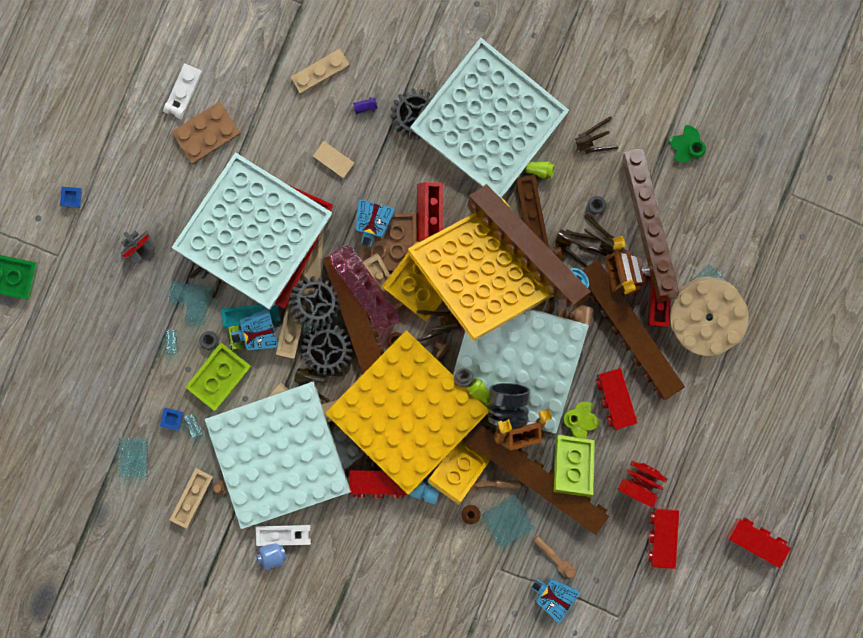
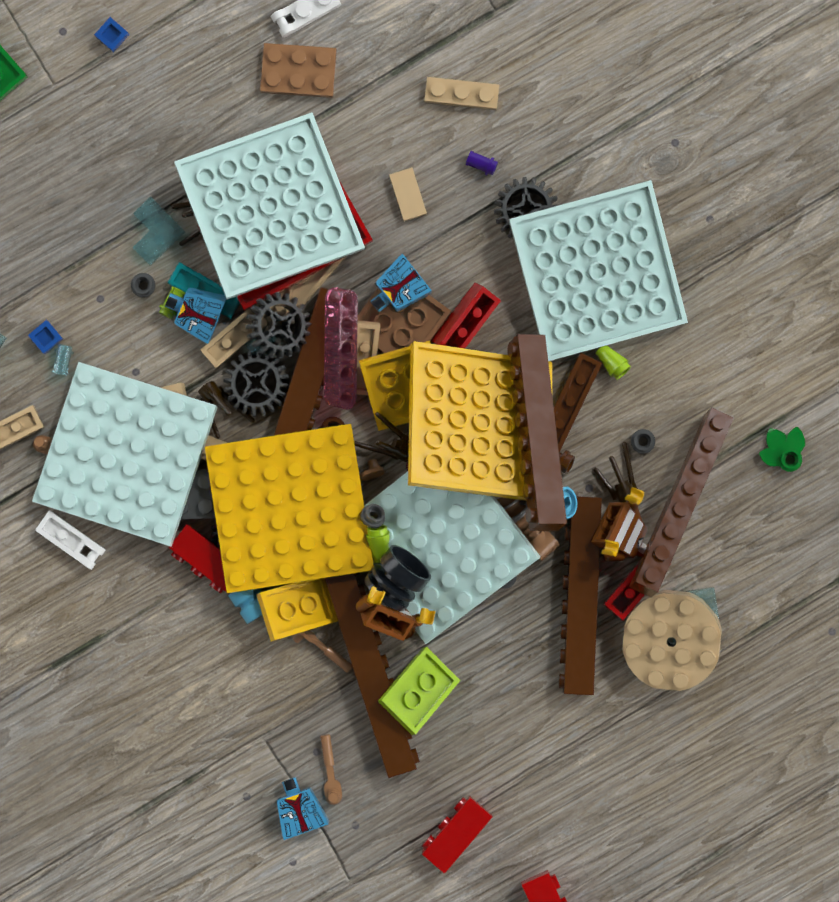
camera: 35 degrees right, 0 degrees up
dark grey hips [120,230,155,265] -> none
clear light blue pin [164,330,179,354] -> none
lime plate [185,342,252,411] -> none
medium blue head [256,543,286,571] -> none
reddish brown plate [461,505,481,524] -> none
clear light blue plate [482,495,534,548] -> none
dark brown plant [555,229,599,266] -> none
lime plate [563,401,600,439] -> none
dark brown plant [575,116,618,154] -> none
red brick [595,368,638,430] -> none
red wheel [617,460,668,508] -> none

